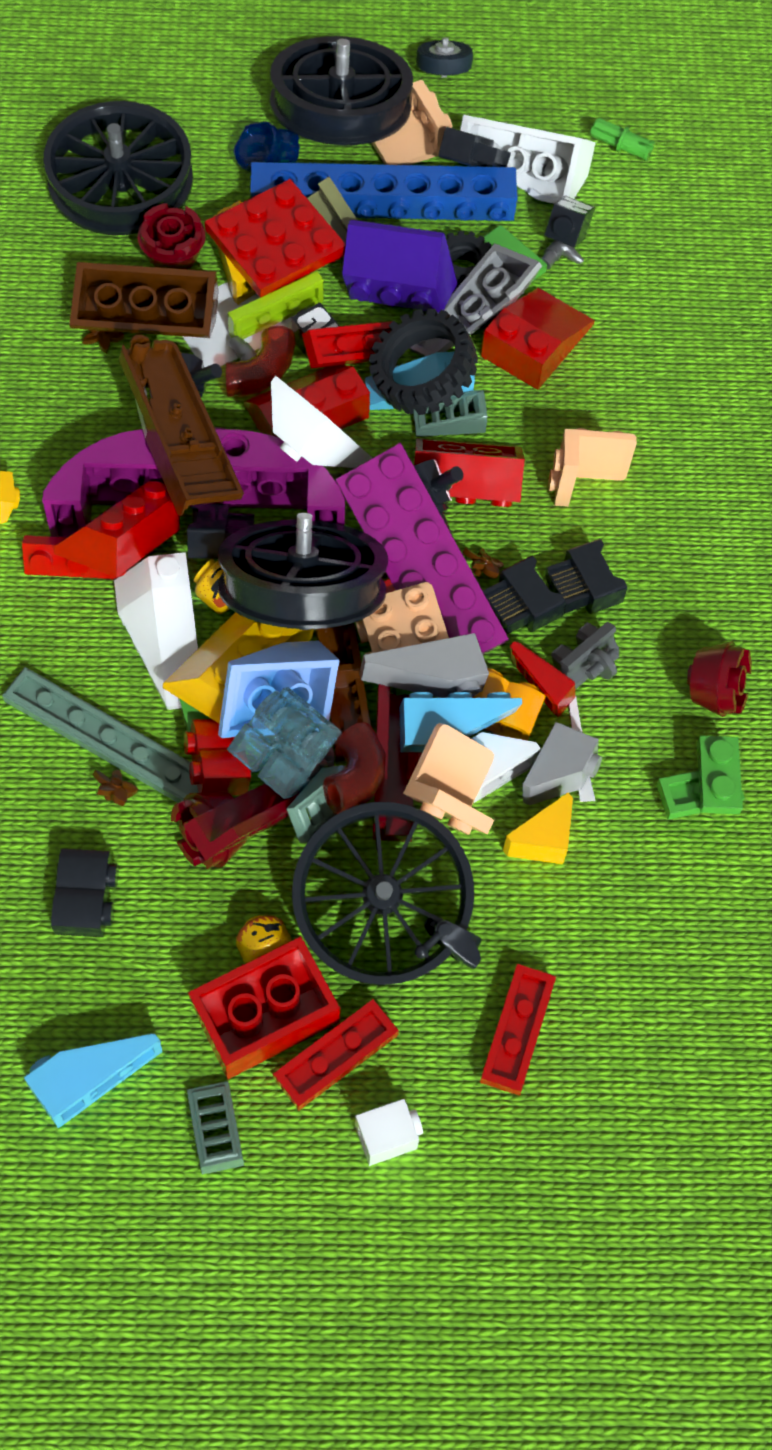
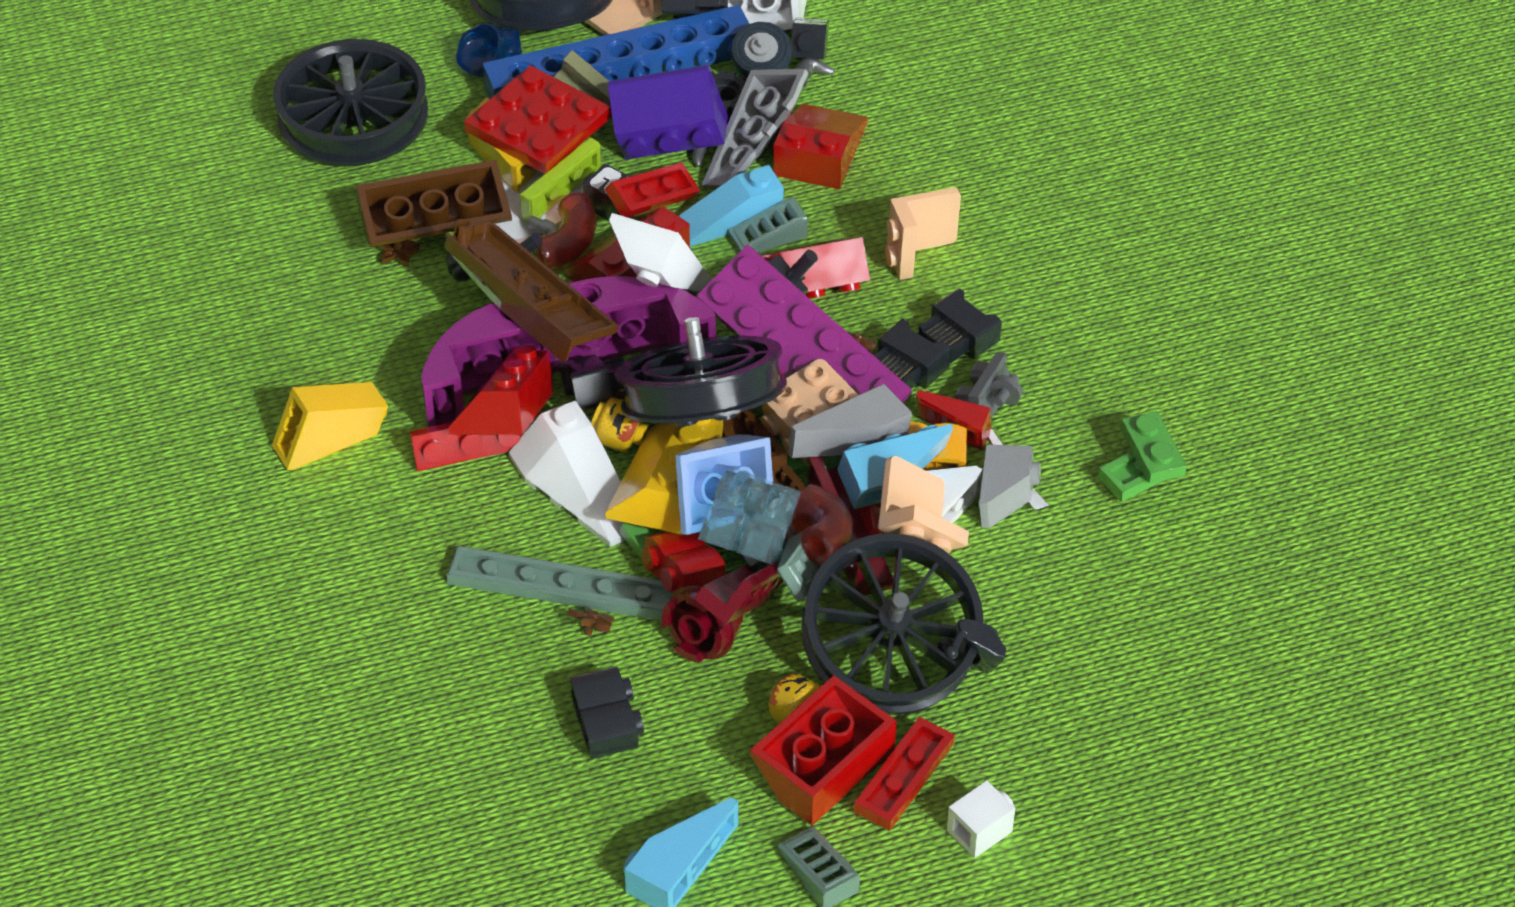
camera: 15 degrees left, 15 degrees down
dark red cone [137,203,206,270] -> none
black tyre [369,309,478,415] -> none
red plate [480,964,557,1096] -> none
yellow slope [503,793,573,864] -> none
dark red cone [687,641,752,717] -> none
none -> black wheel [731,21,792,78]

